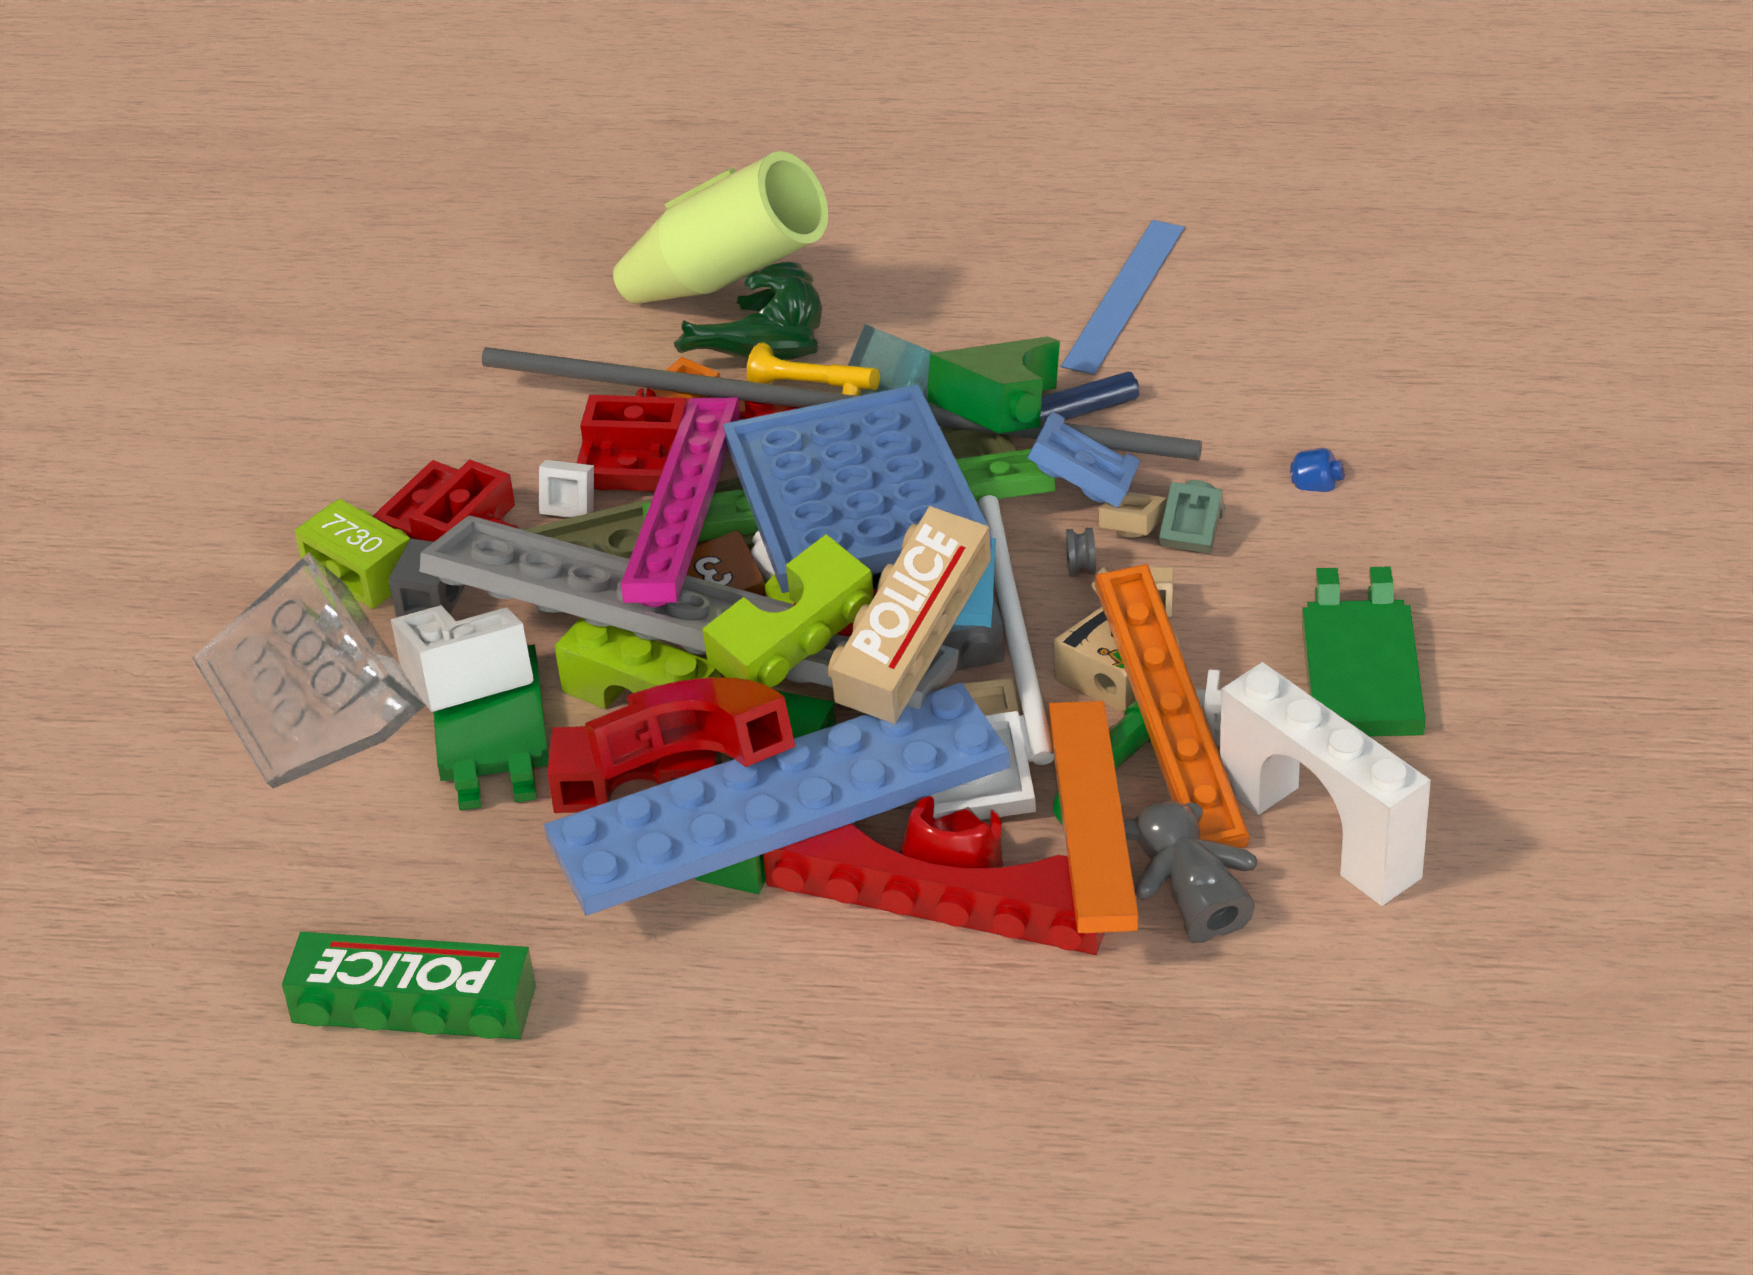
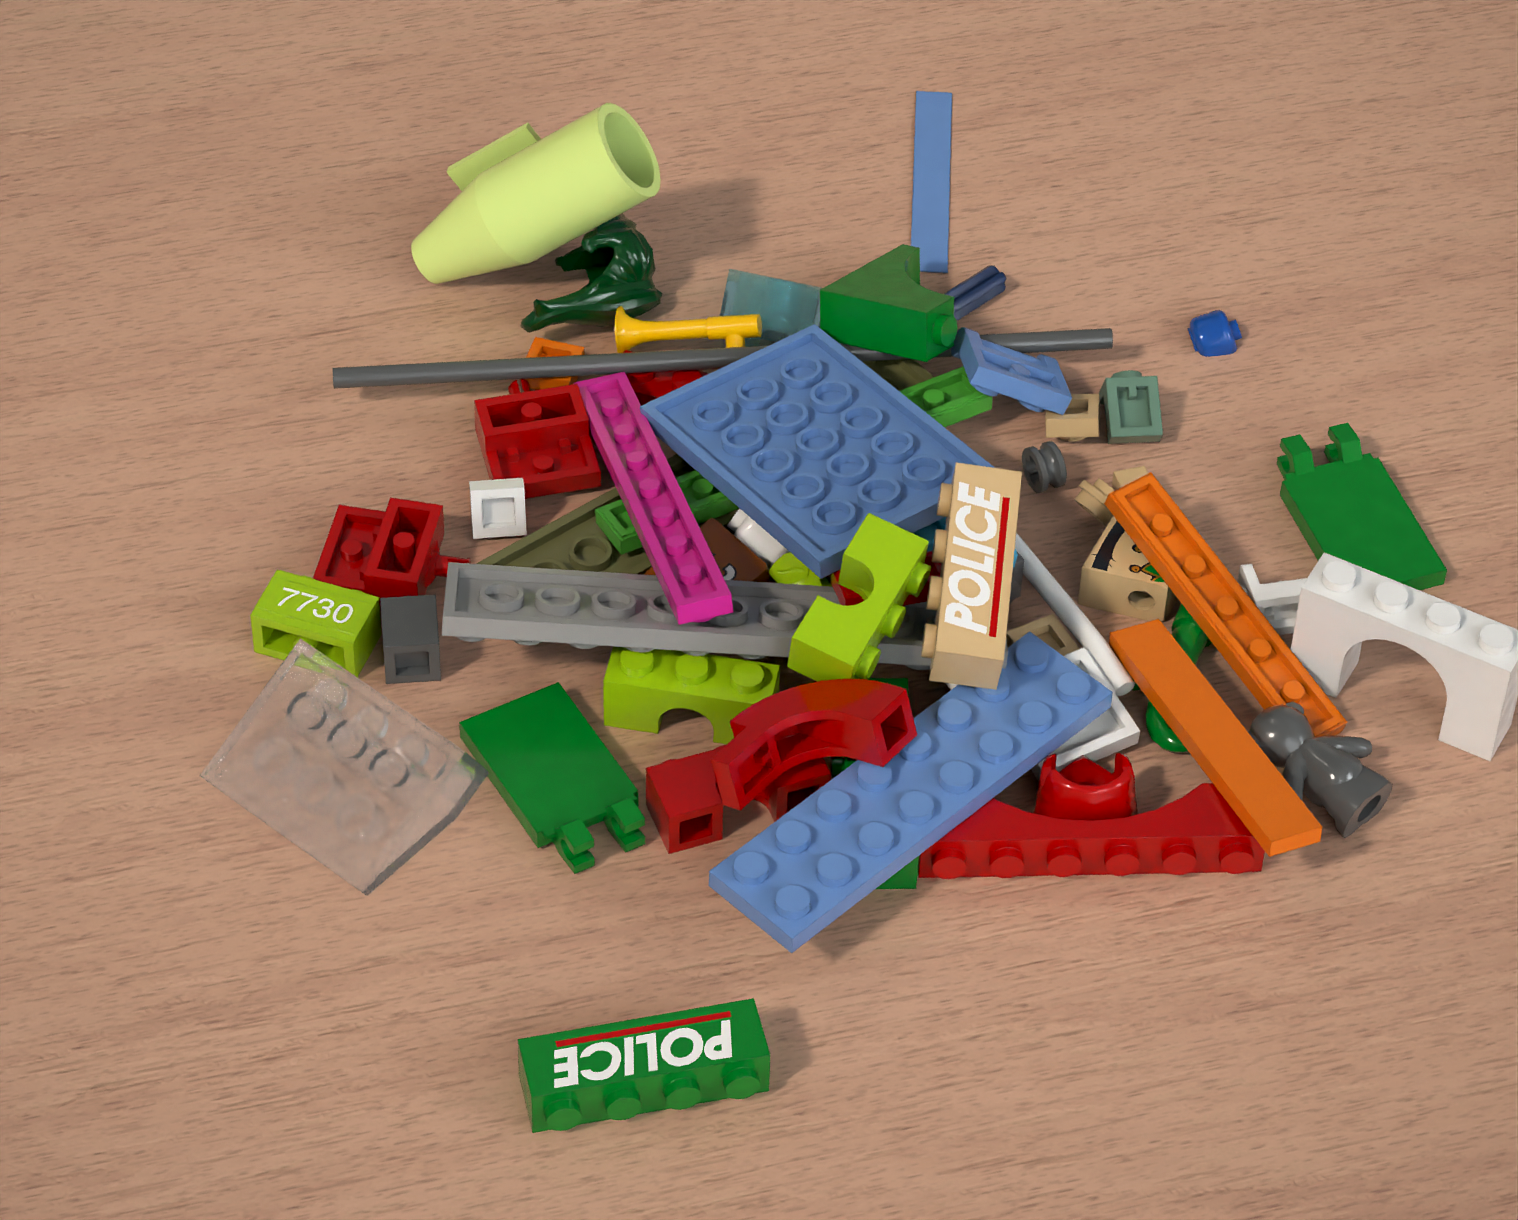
camera: 25 degrees left, 5 degrees up
white panel [391,605,533,712] -> none

